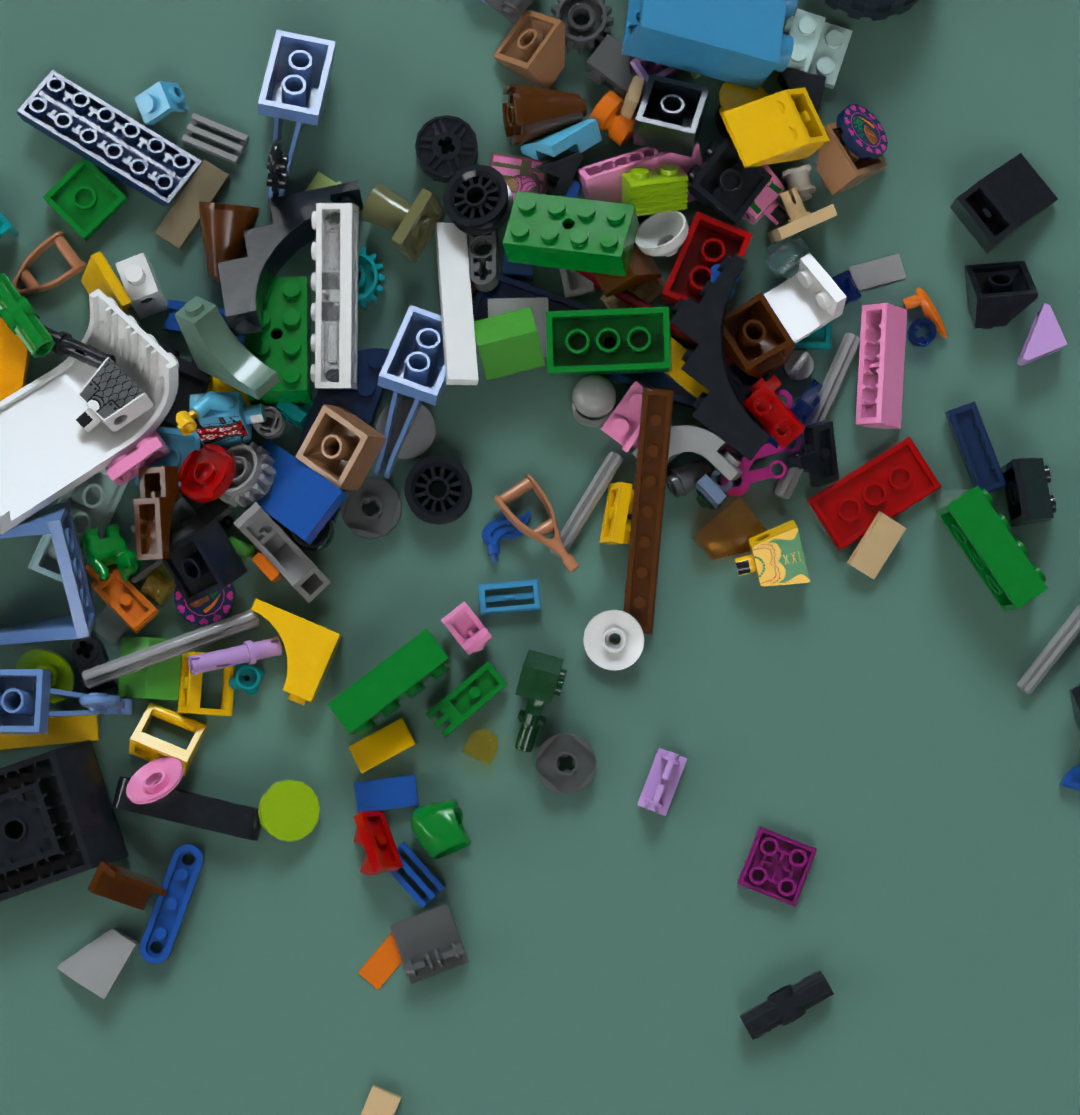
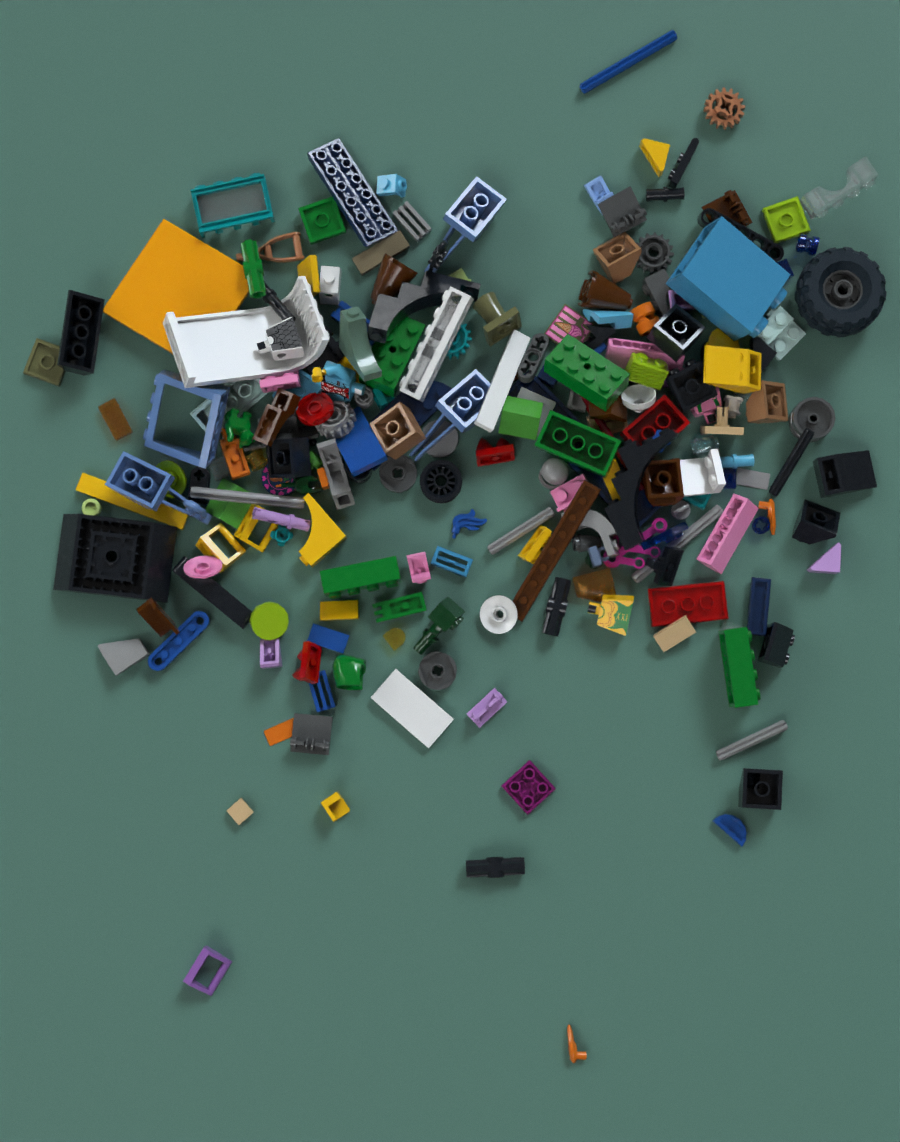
camera: 25 degrees right, 0 degrees up
black wheel [415,115,478,183] -> none
black wheel [443,164,513,236] -> none
nougat piece [494,474,580,573] -> none
tan tile [621,75,645,119] -> none
red bracket [743,375,805,448] -> none
dark blue tile [836,104,888,161] -> none
none -> lavender slope [260,638,282,669]
none -> dark green hand [281,475,323,494]
none -> yellow panel [321,791,350,822]
none -> white tile [371,669,454,748]
none -> red tile [475,438,515,467]
none -> black piece [542,577,571,637]
none -> medium azure pin [720,454,755,469]
none -> black axle [769,428,814,496]
none -> dark grey wheel [788,397,836,443]

